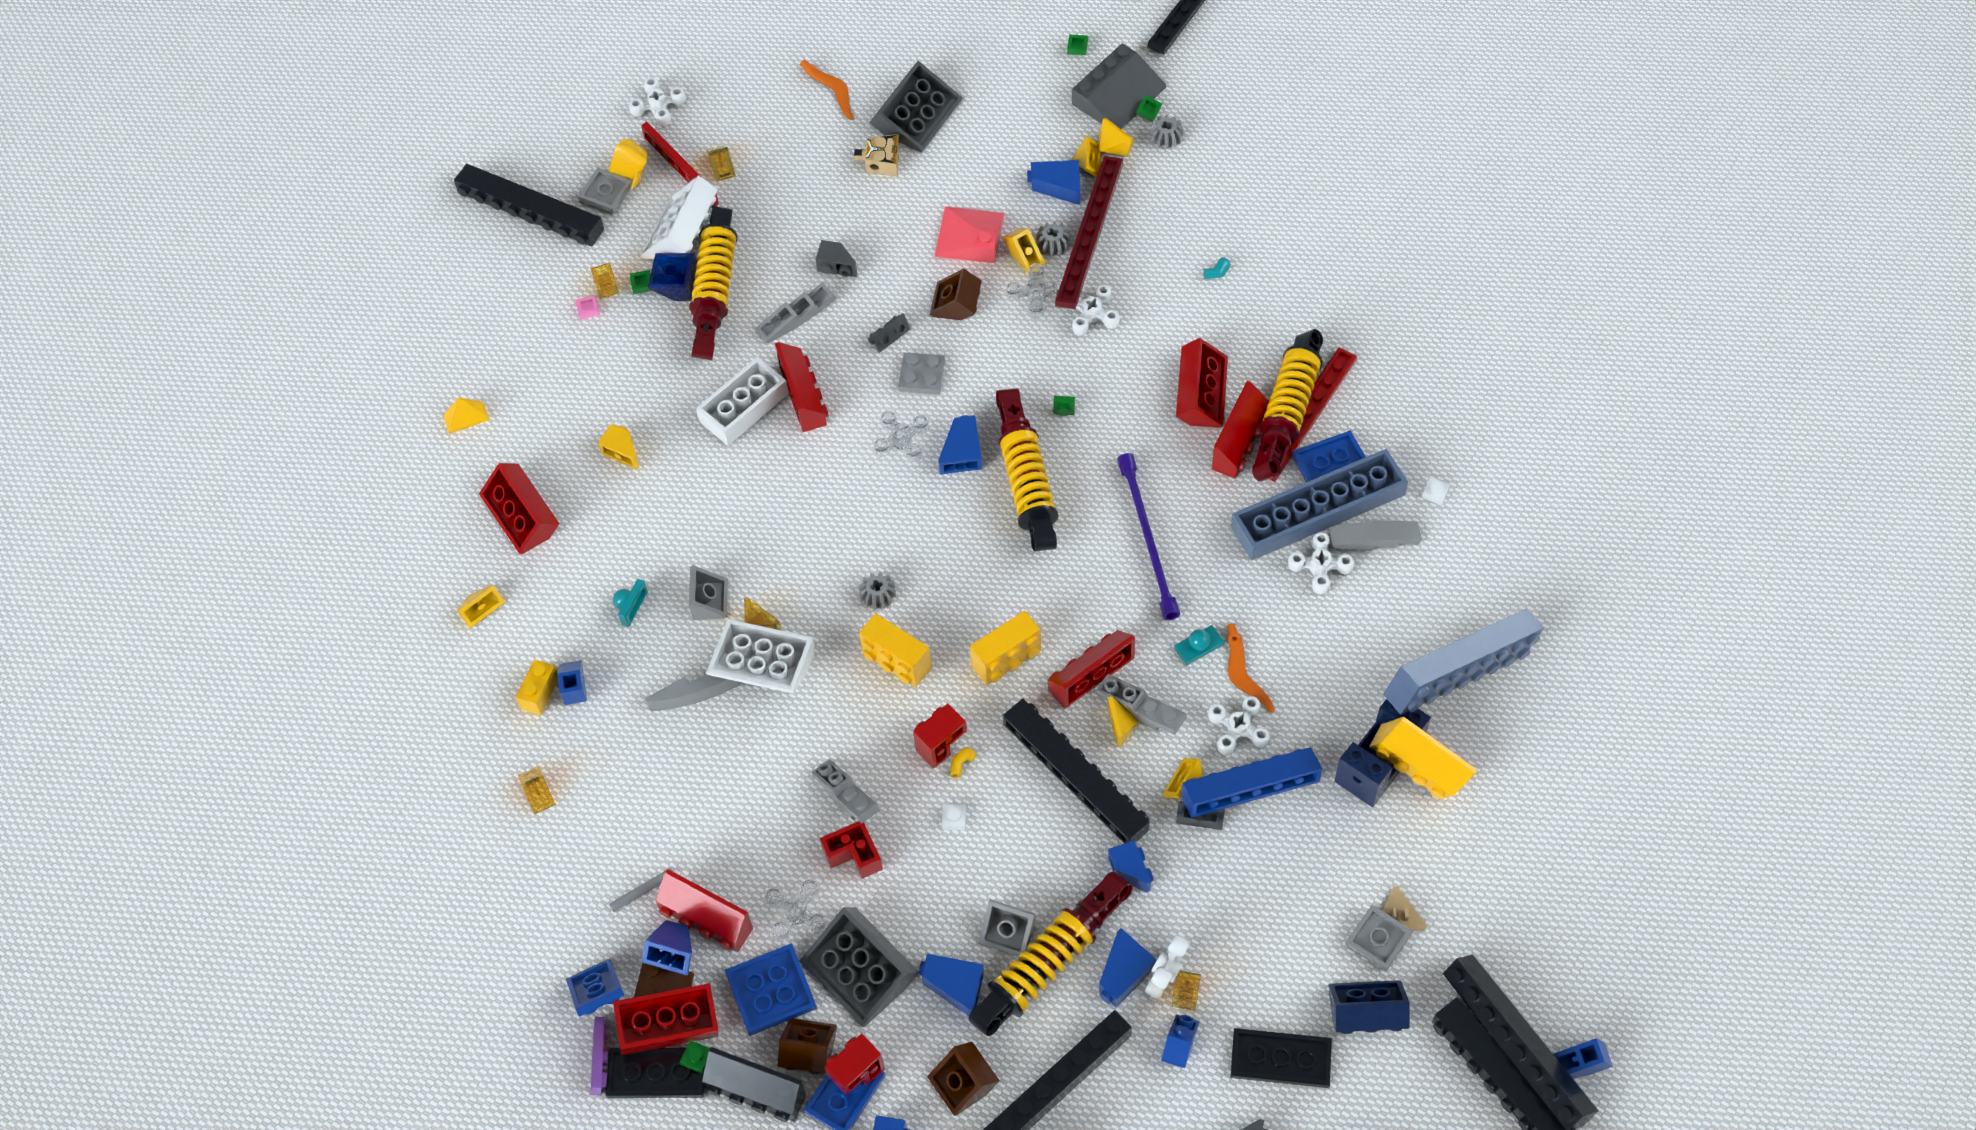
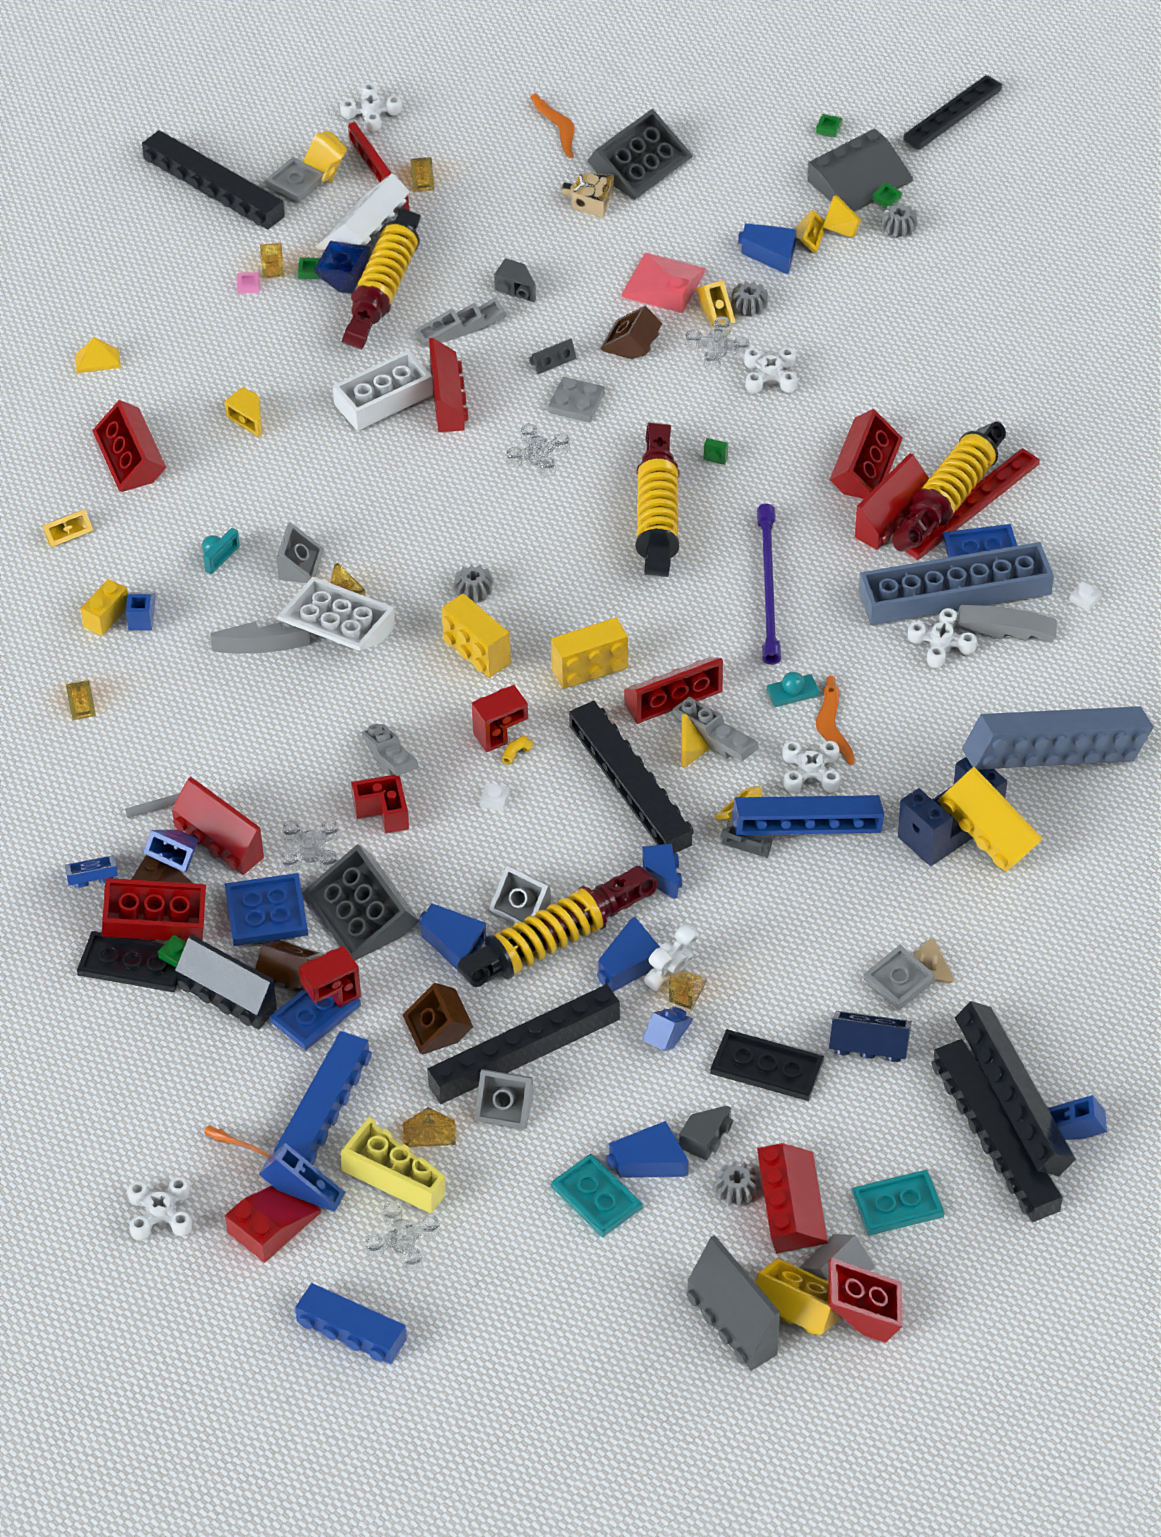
camera: 10 degrees right, 10 degrees down
medium lavender plate [590,1016,609,1095] -> none
blue slope [939,415,982,475] -> none
dark red plate [1055,156,1123,310] -> none
teal arm [1203,257,1230,279] -> none

